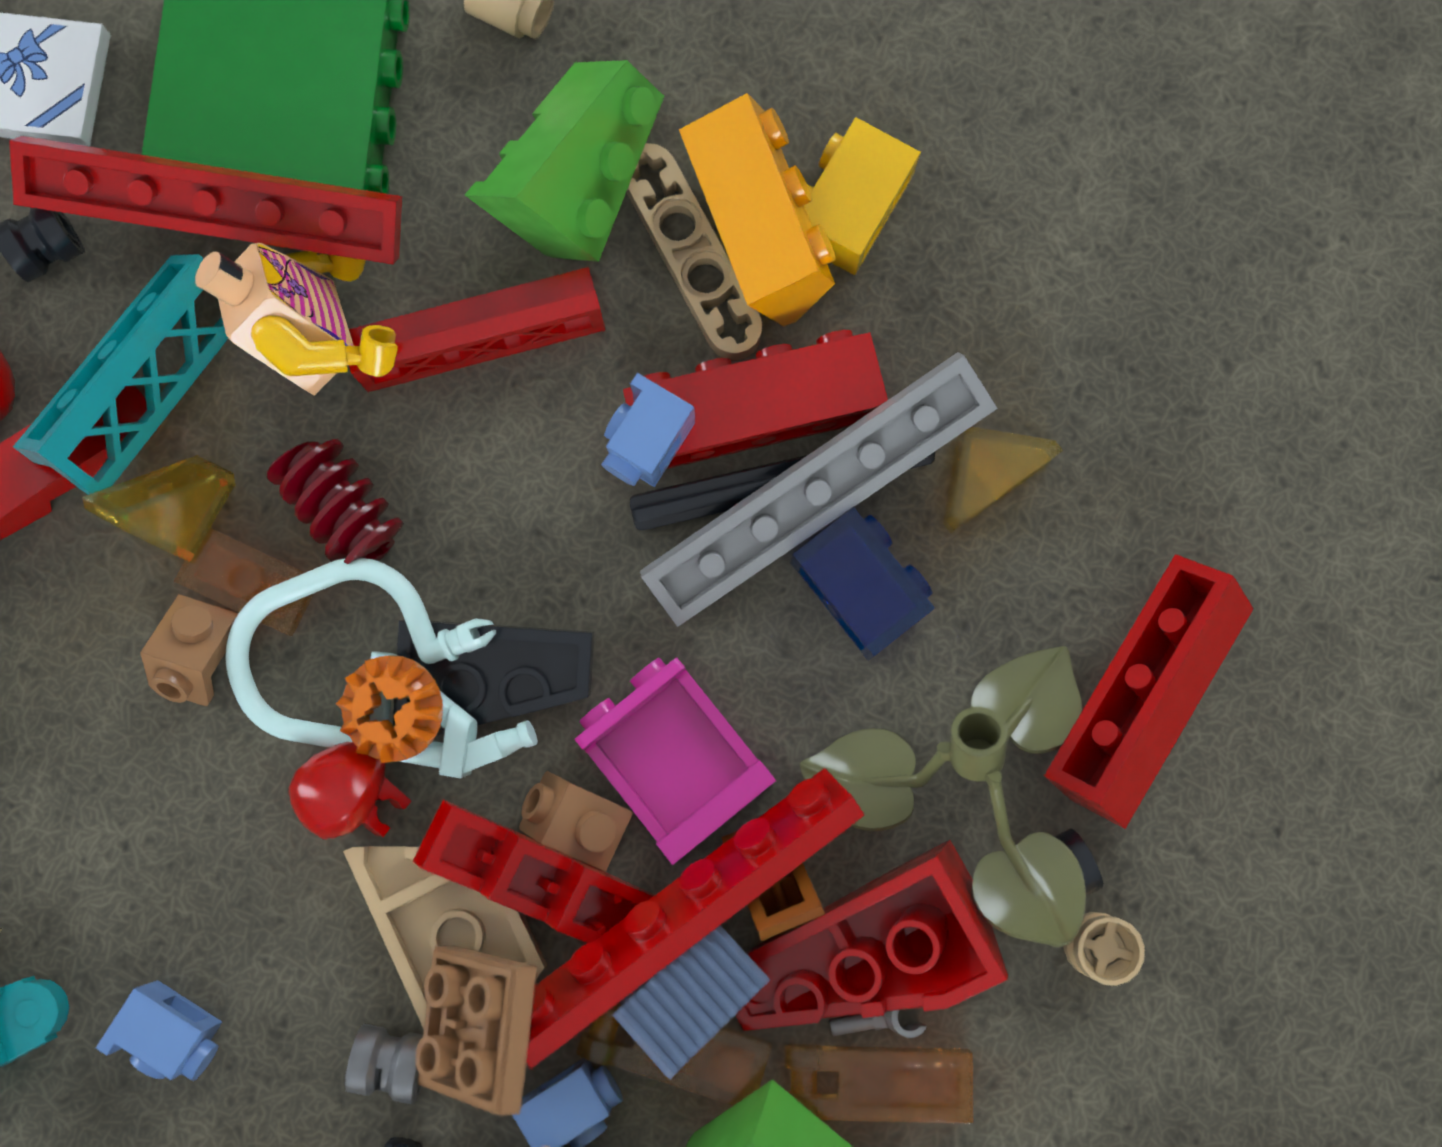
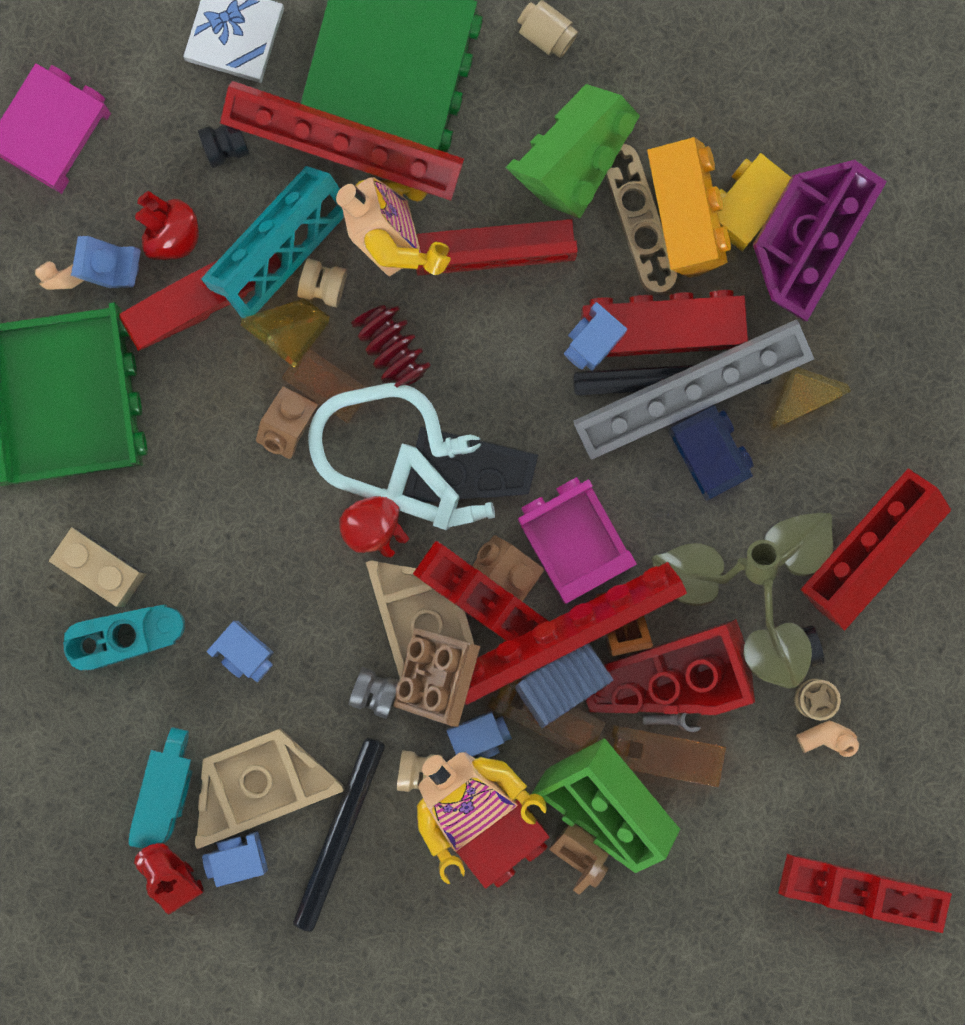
camera: 10 degrees right, 5 degrees up
orange gear [336,655,443,763] -> none
none -> tan wheel [297,258,347,308]
none -> magenta wedge [753,160,887,322]
none -> light nougat arm [796,721,859,757]

